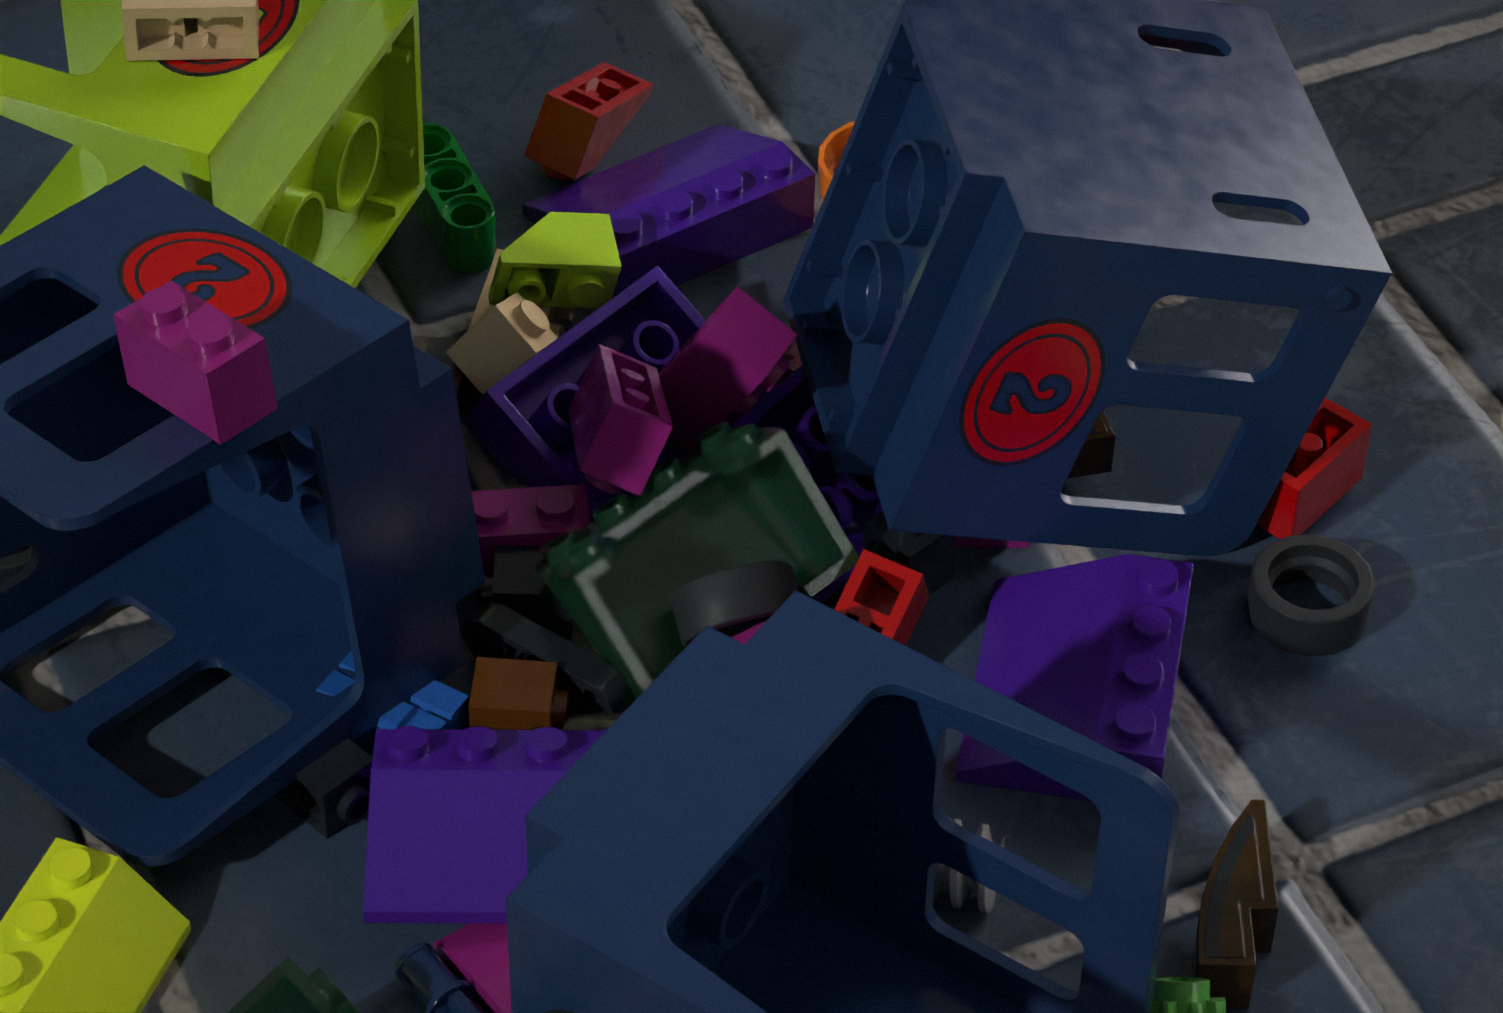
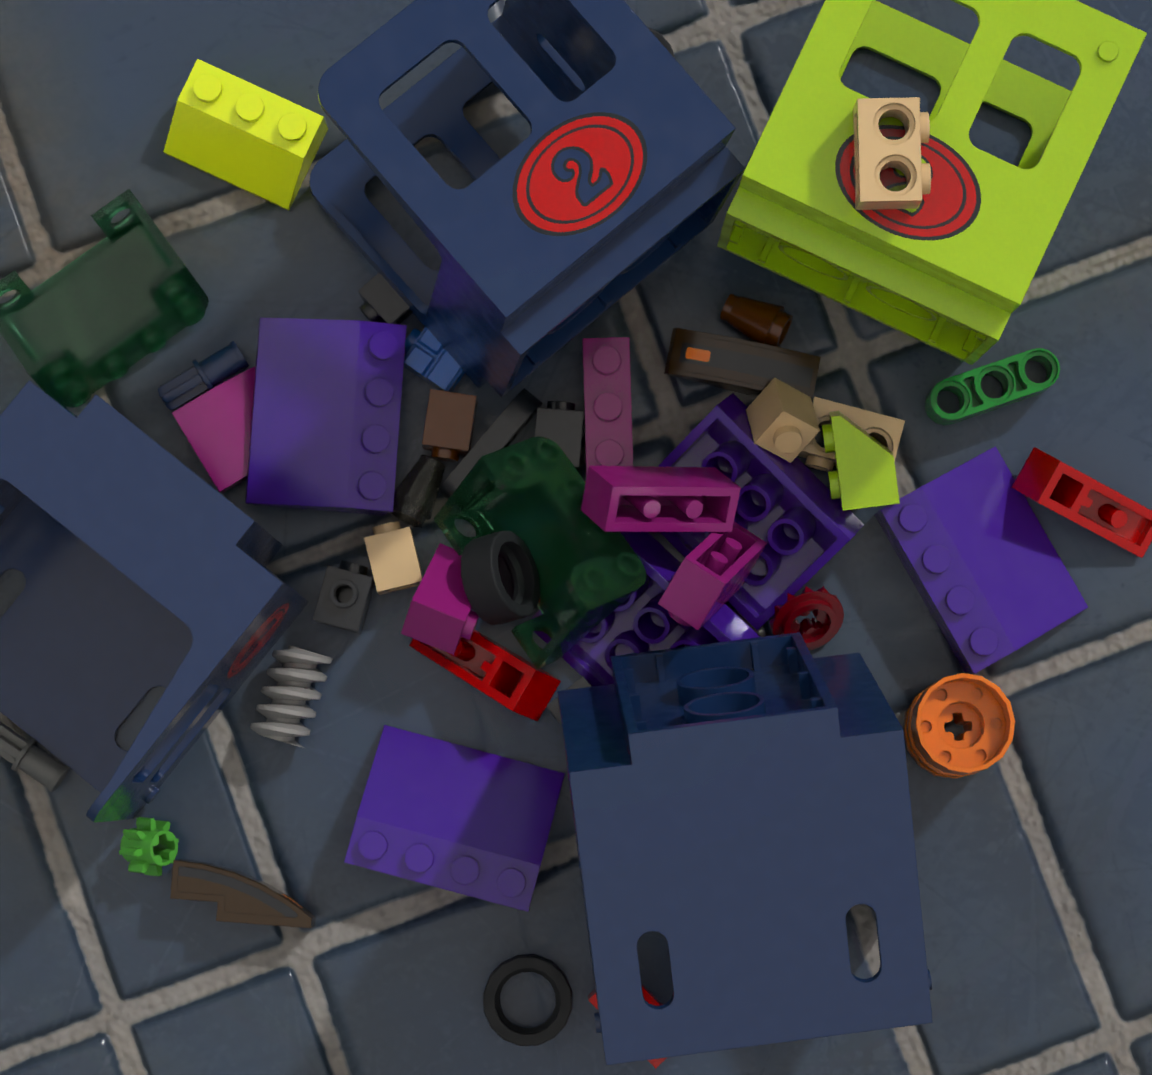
camera: 90 degrees right, 40 degrees up
magenta brick [113,281,278,445] -> none

